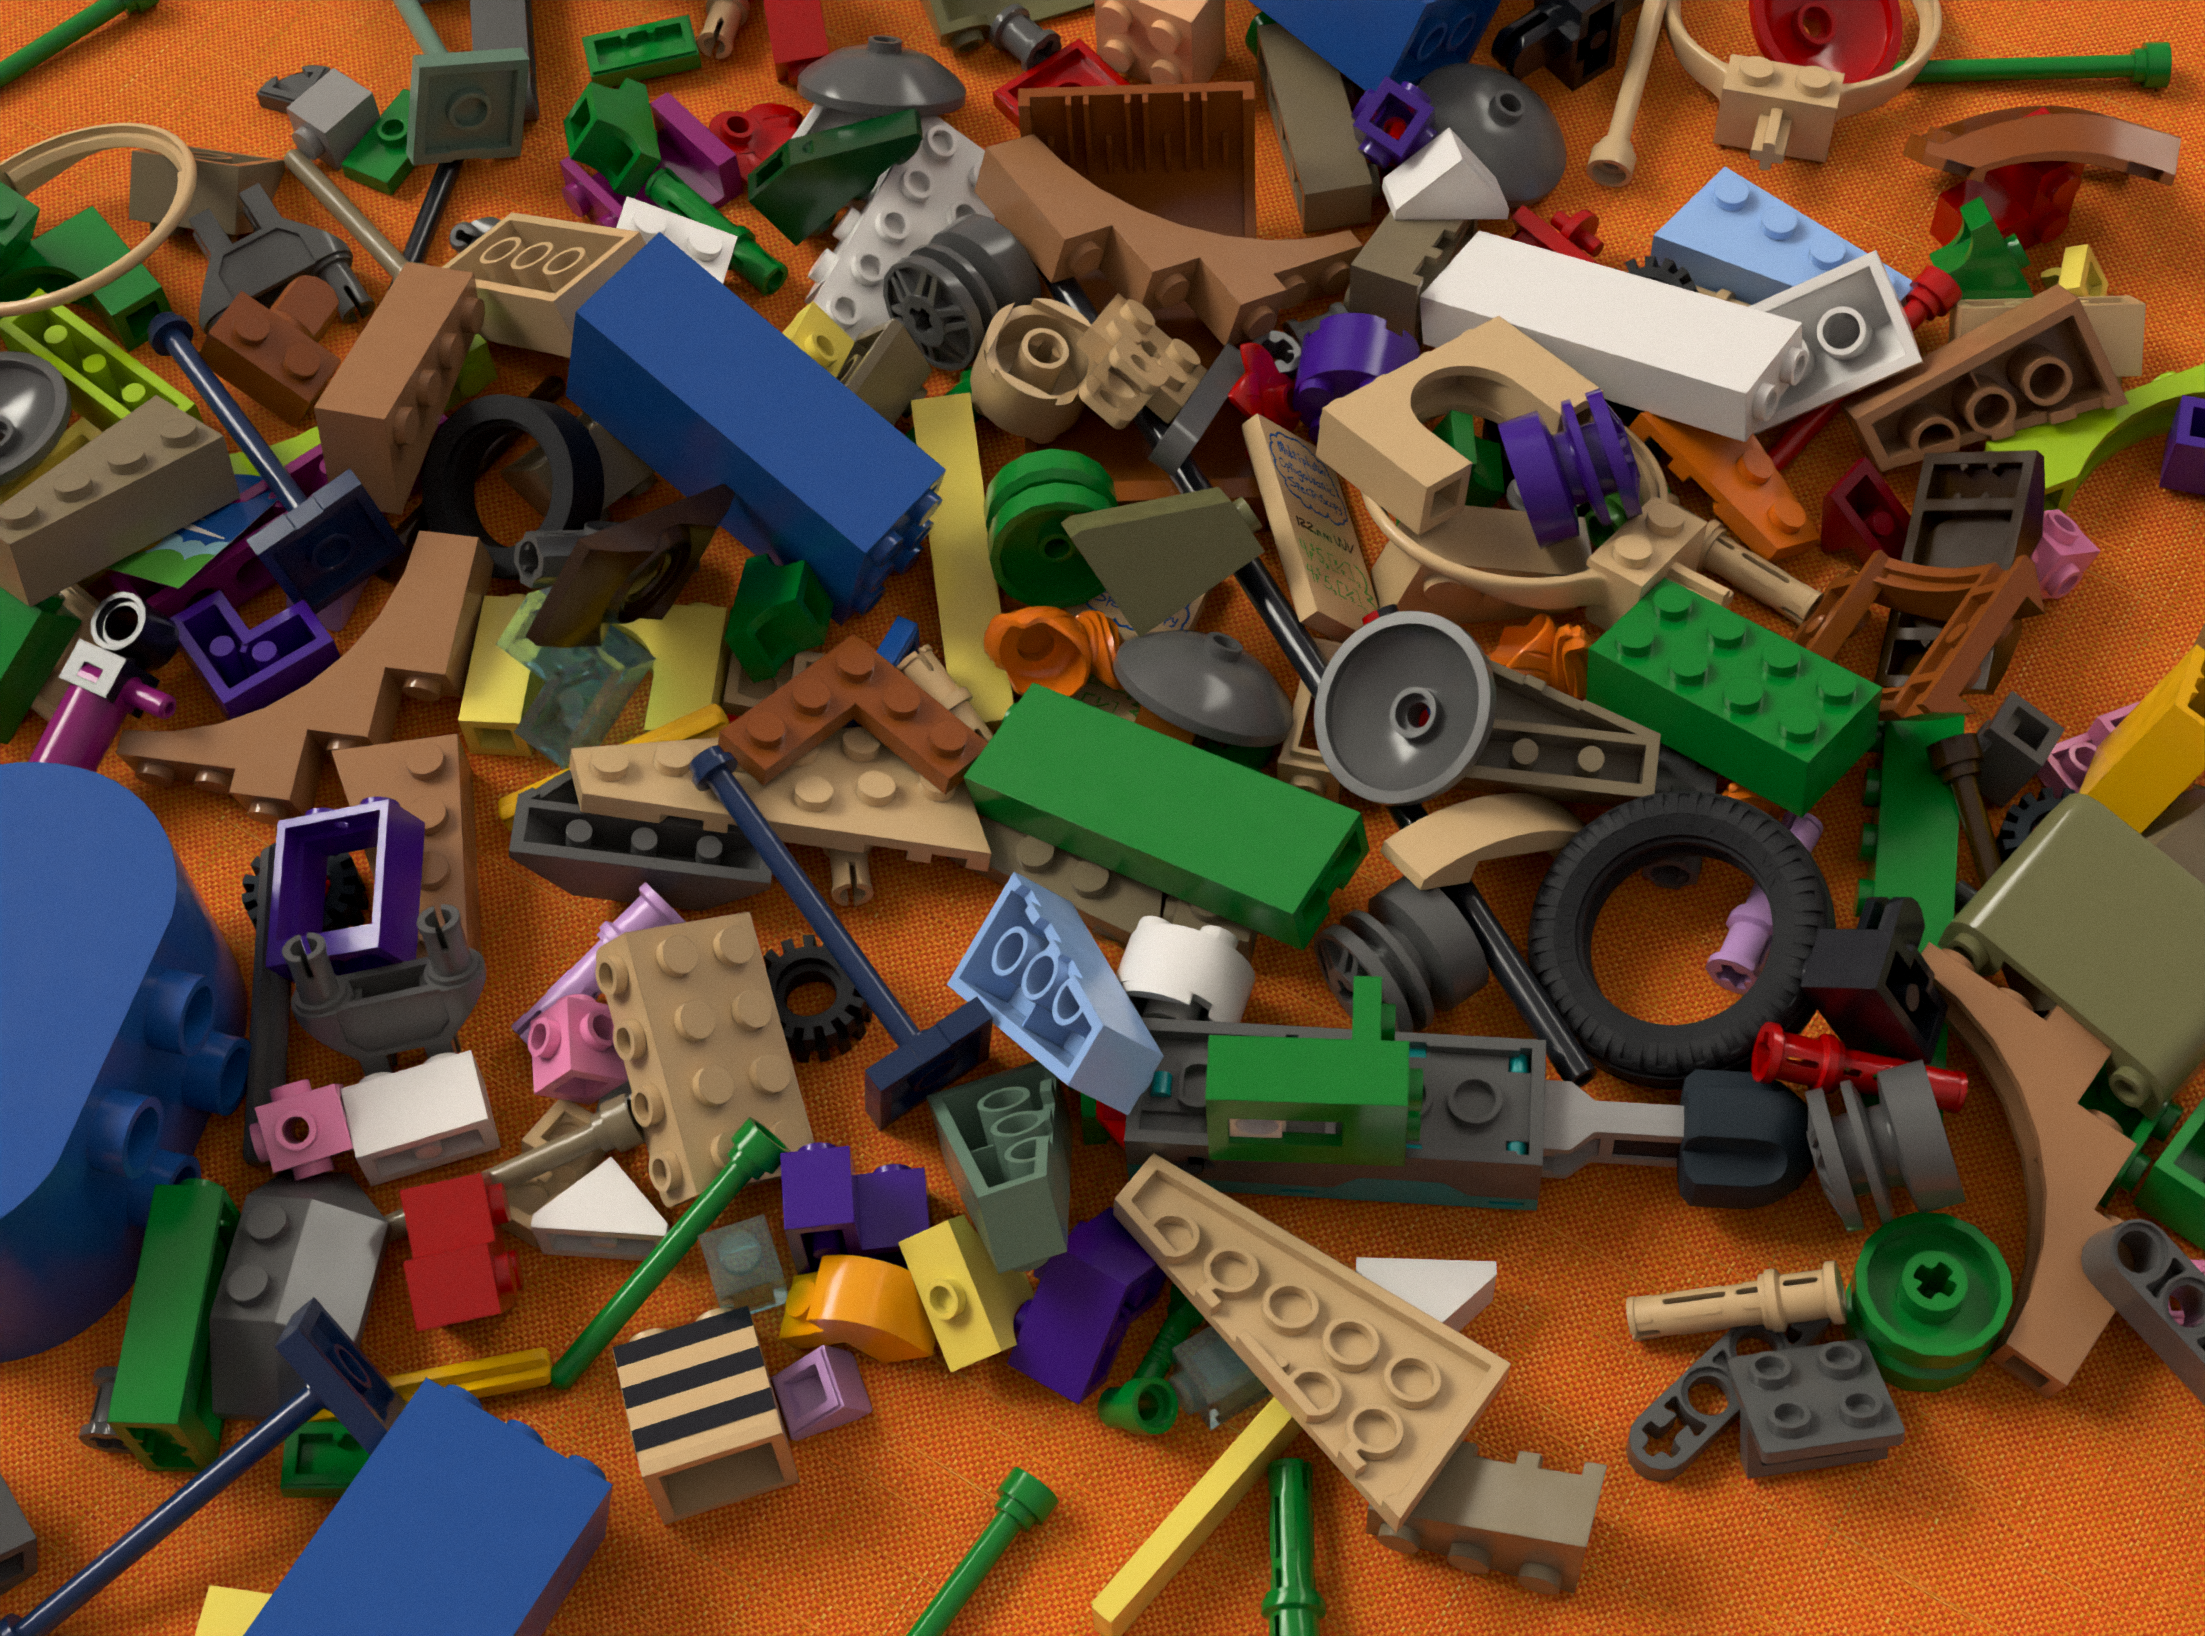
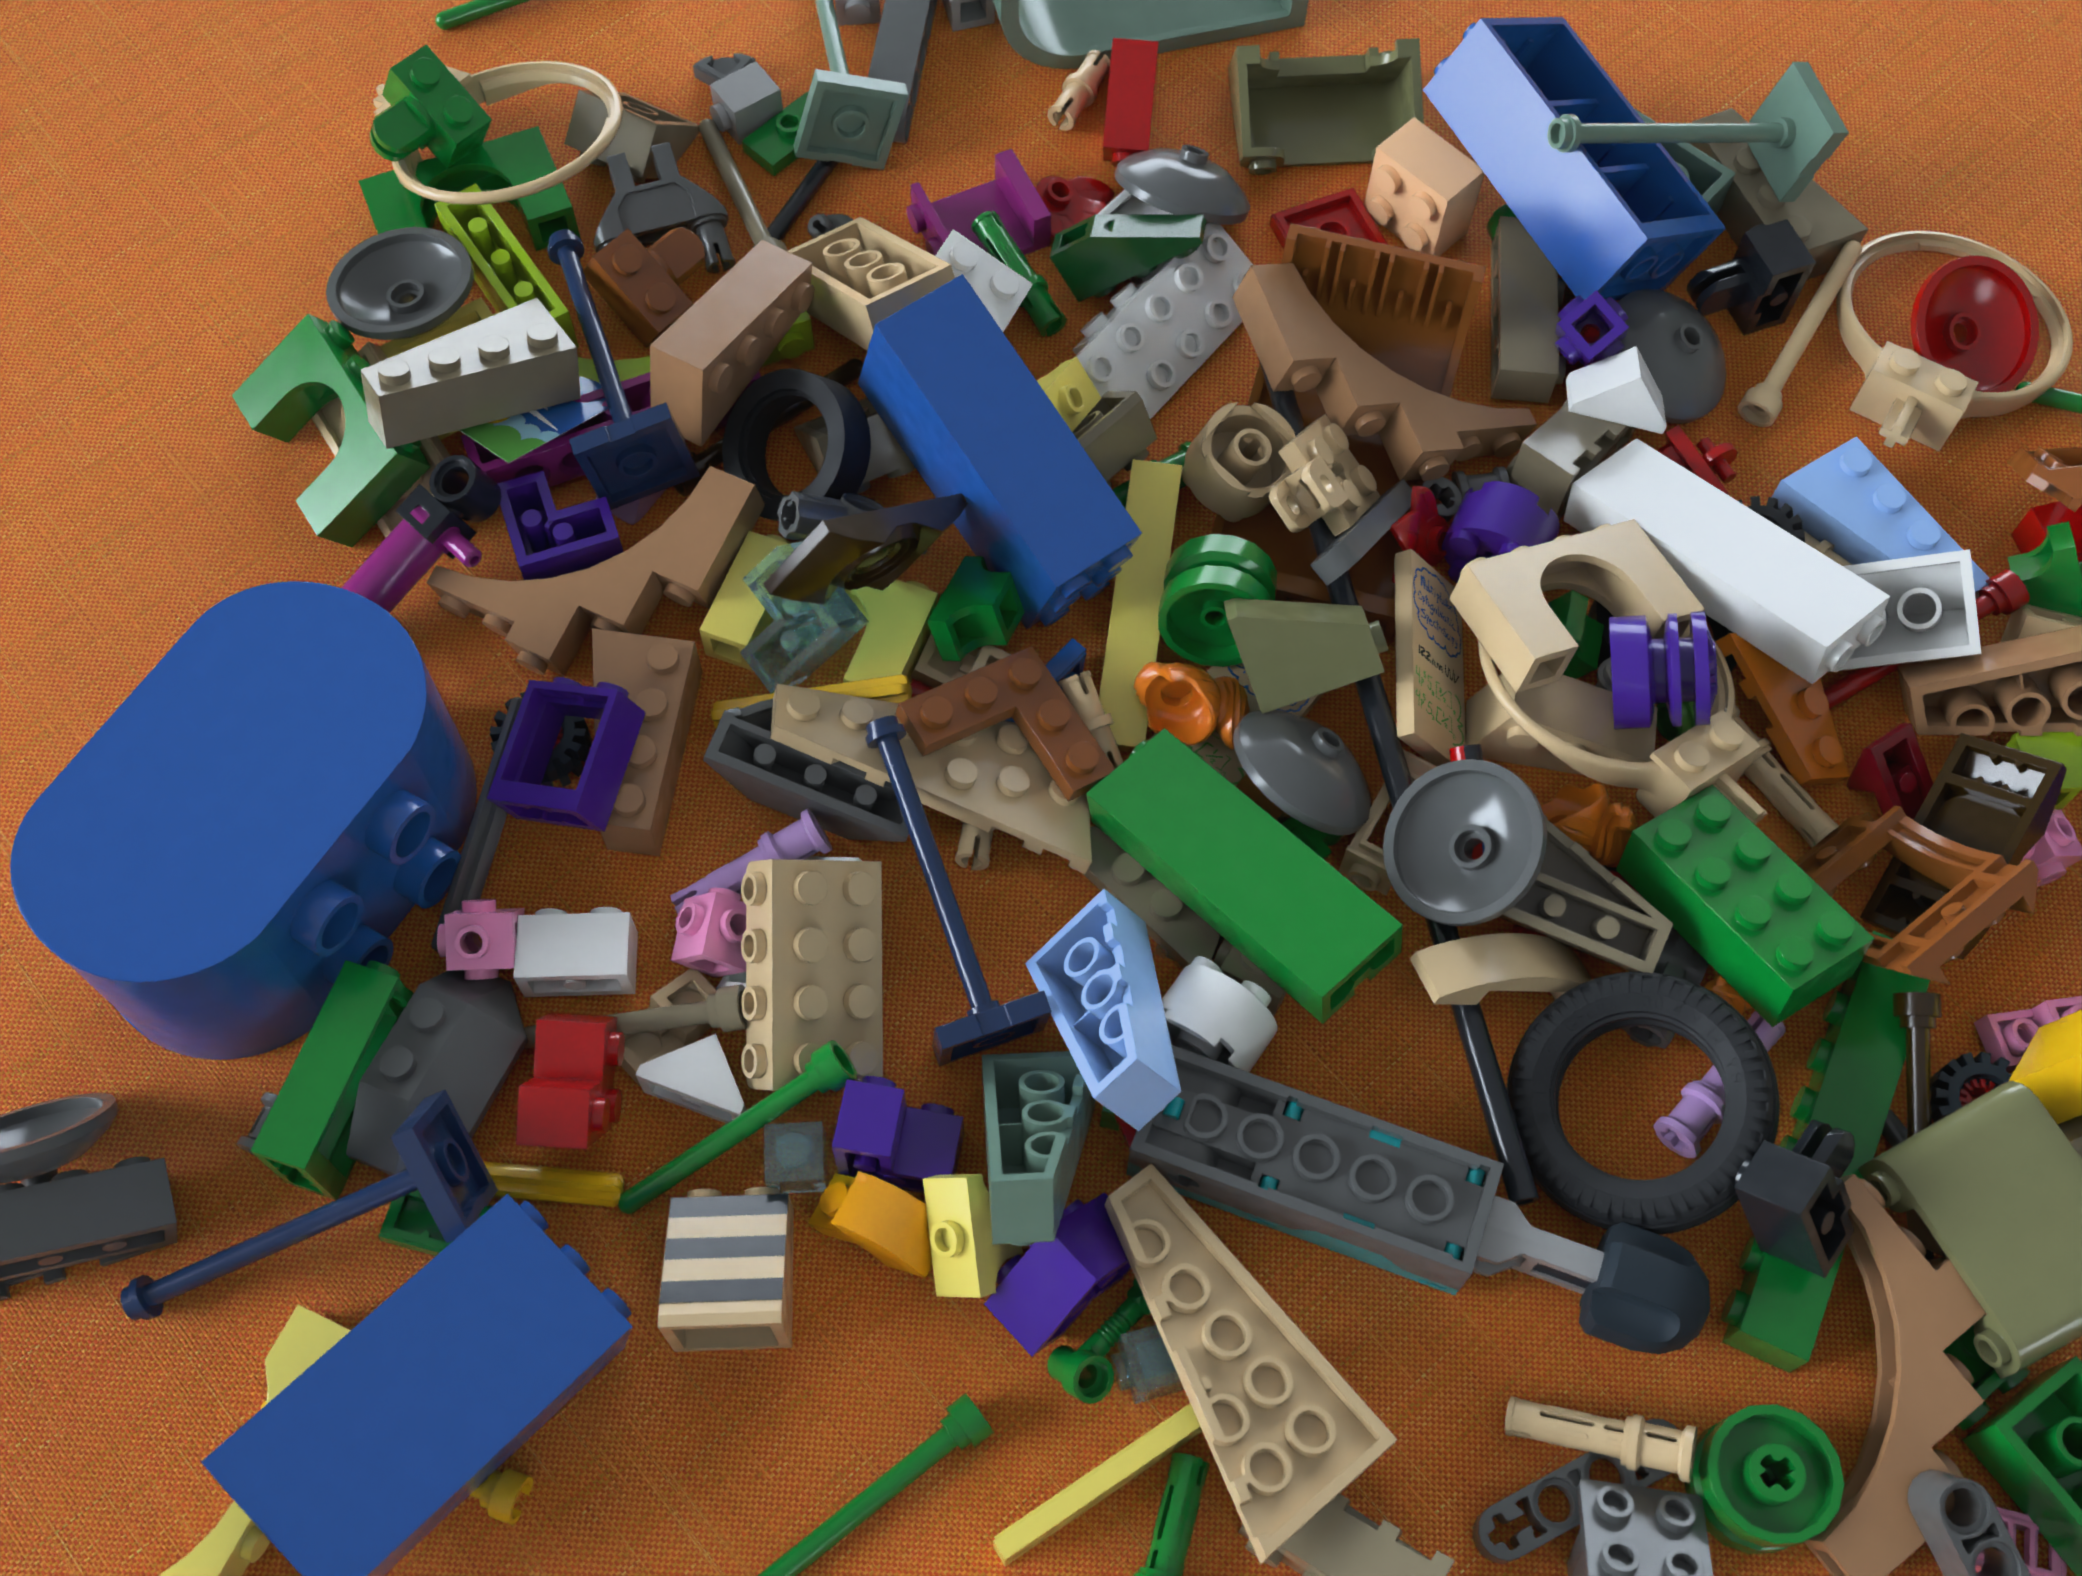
camera: 10 degrees right, 5 degrees up
dark grey connector [282,904,487,1077] -> none
green brick [563,78,661,198] -> none
green plate [582,15,702,87] -> none
black tyre [763,935,873,1063] -> none
lavender slope [771,1345,872,1441] -> none
dark grey wheel [883,213,1042,372] -> none
dark grey bush [988,4,1062,72] -> none
green brick [1205,976,1423,1167] -> none
dark grey wheel [1314,875,1489,1033] -> none
white slope [1356,1257,1497,1332] -> none
red pin [1751,1022,1968,1114] -> none
dark grey wheel [1805,1059,1966,1233] -> none
dark grey brick [1976,691,2065,809] -> none

